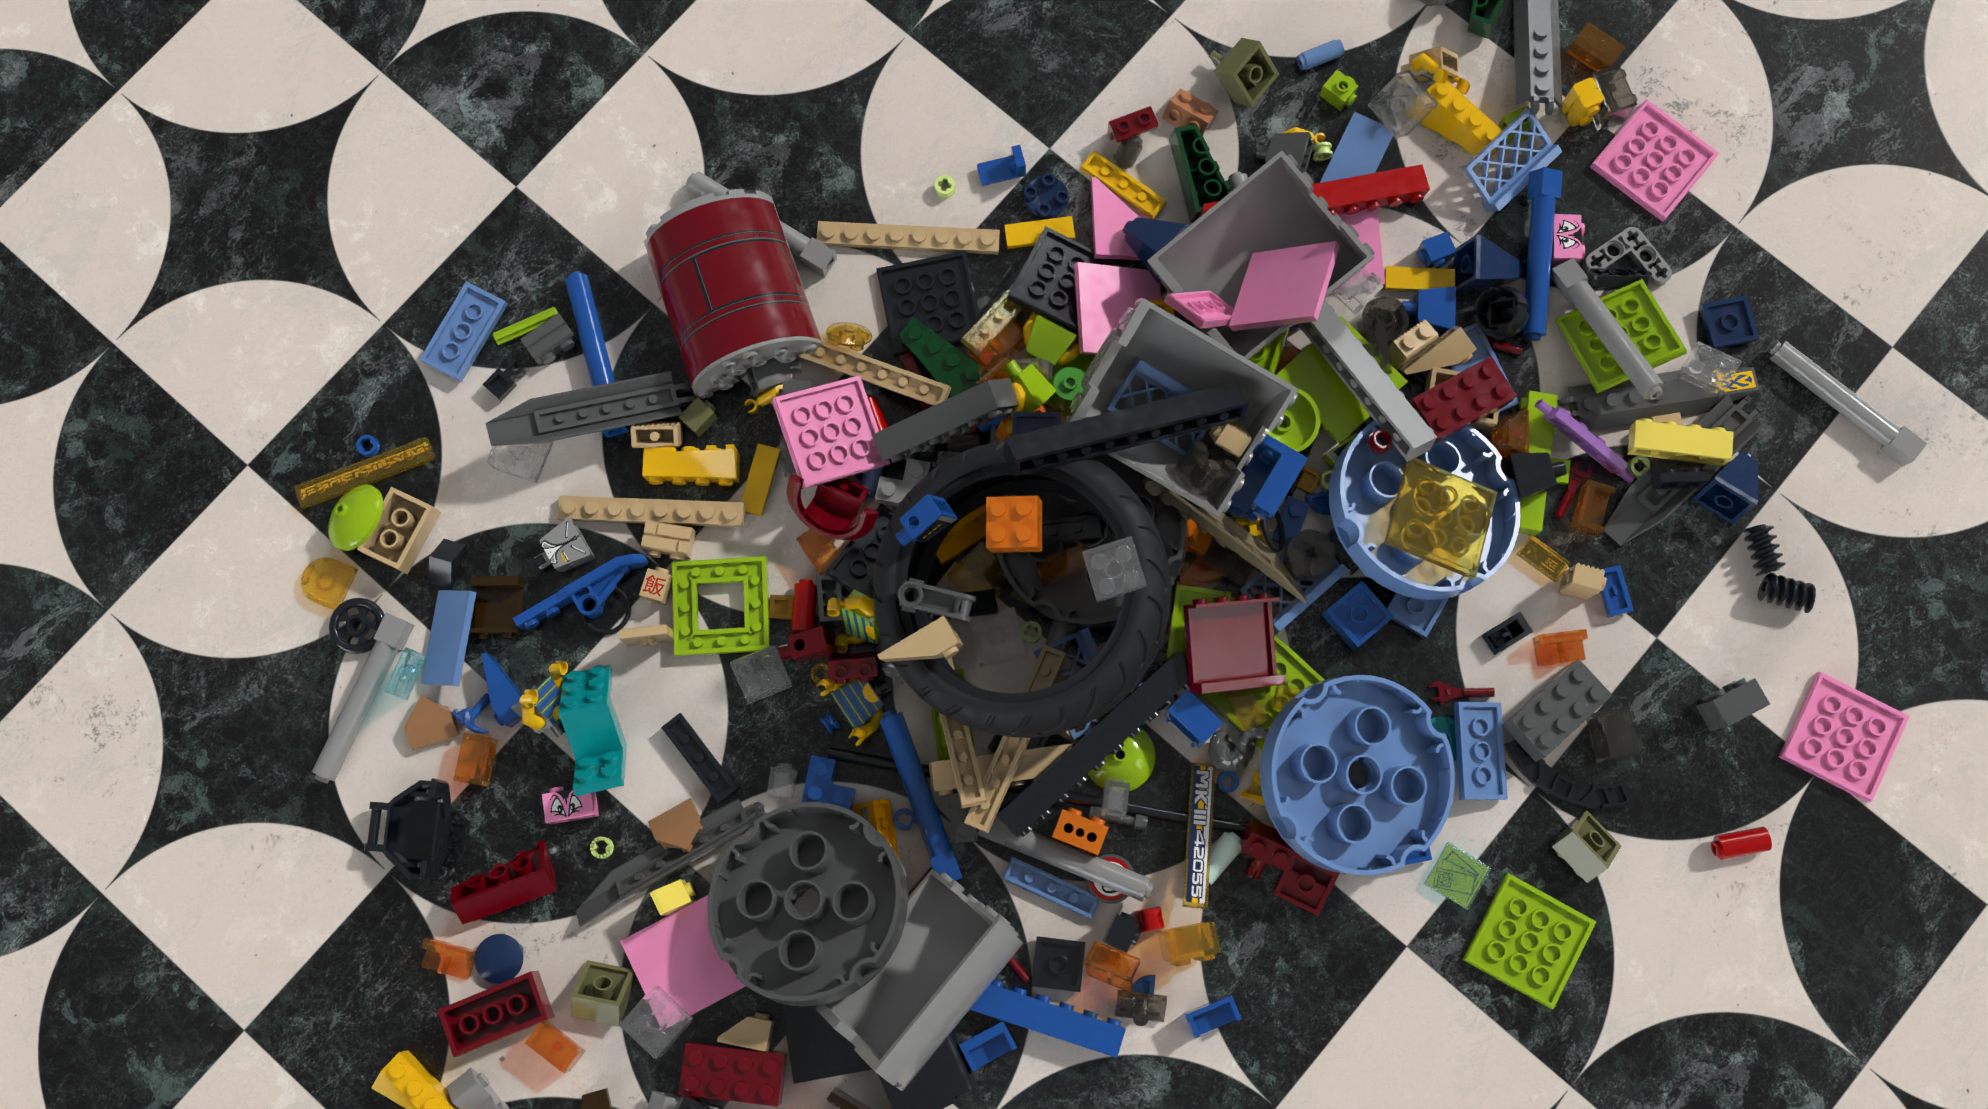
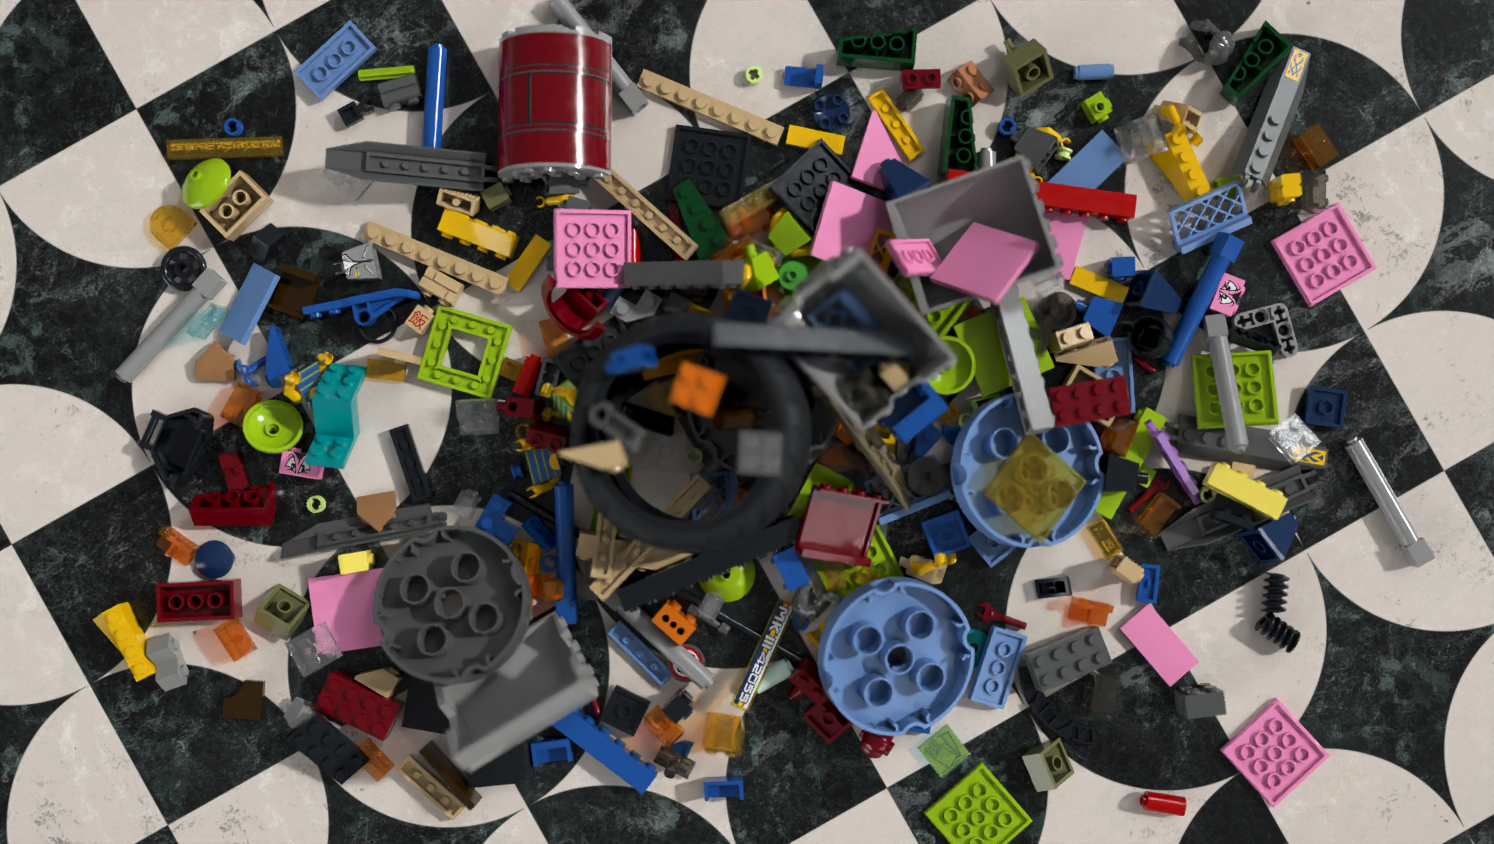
camera: 15 degrees right, 10 degrees up
clear yellow dish [826,322,872,351] -> none
red leg [1134,907,1165,933] -> none
dark red plate [1368,430,1392,454] -> none
none -> dark red plate [218,450,250,491]
none -> lime dish [243,400,303,454]
none -> clear yellow tile [366,358,407,382]
none -> blue plate [521,514,556,553]
none -> clear orange panel [527,573,564,602]
none -> dark green wedge [836,27,917,71]
none -> dark red plant [859,729,895,758]
none -> torso [899,553,957,584]
none -> blue bush [998,118,1016,137]
none -> bright pink tile [1119,603,1199,687]

